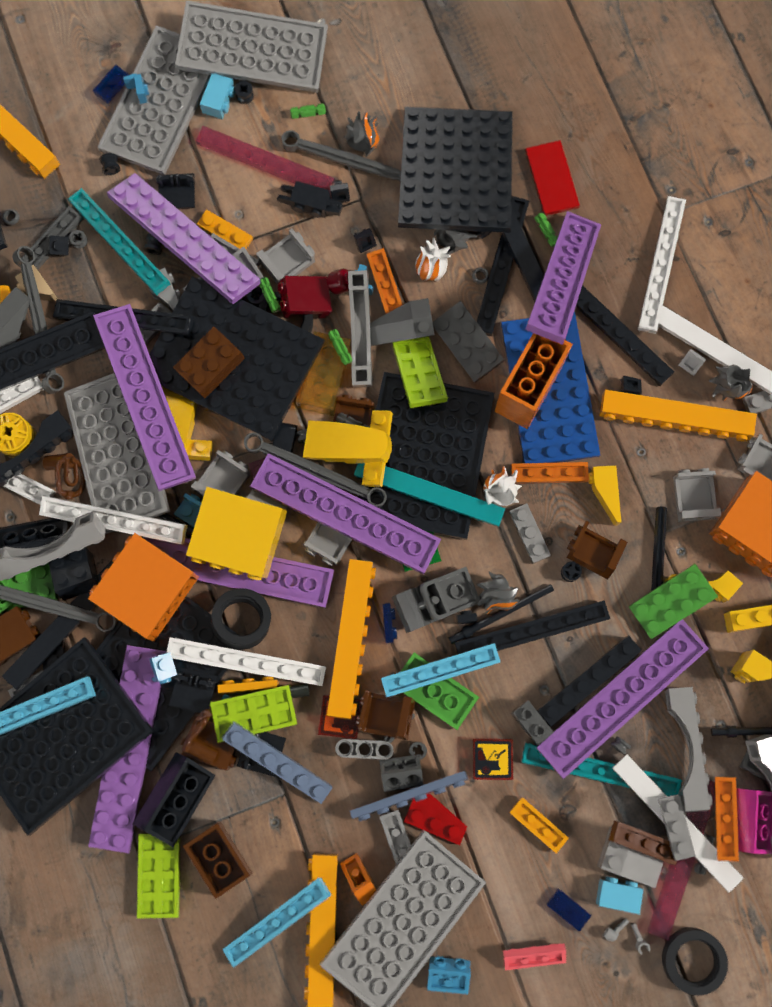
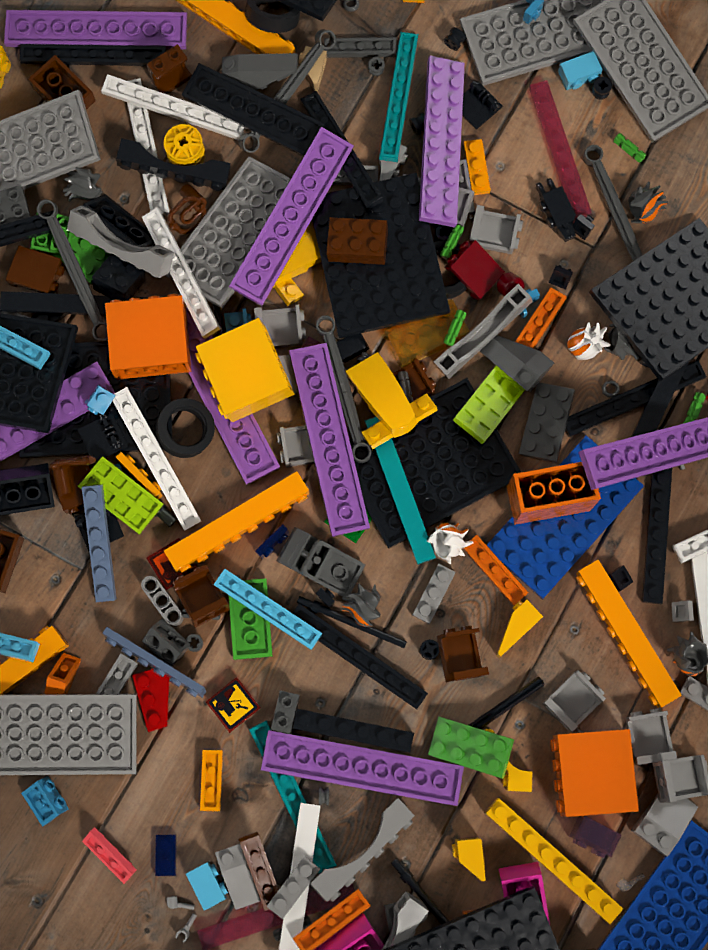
camera: 50 degrees right, 0 degrees up
black plate [49,235,69,256] -> none

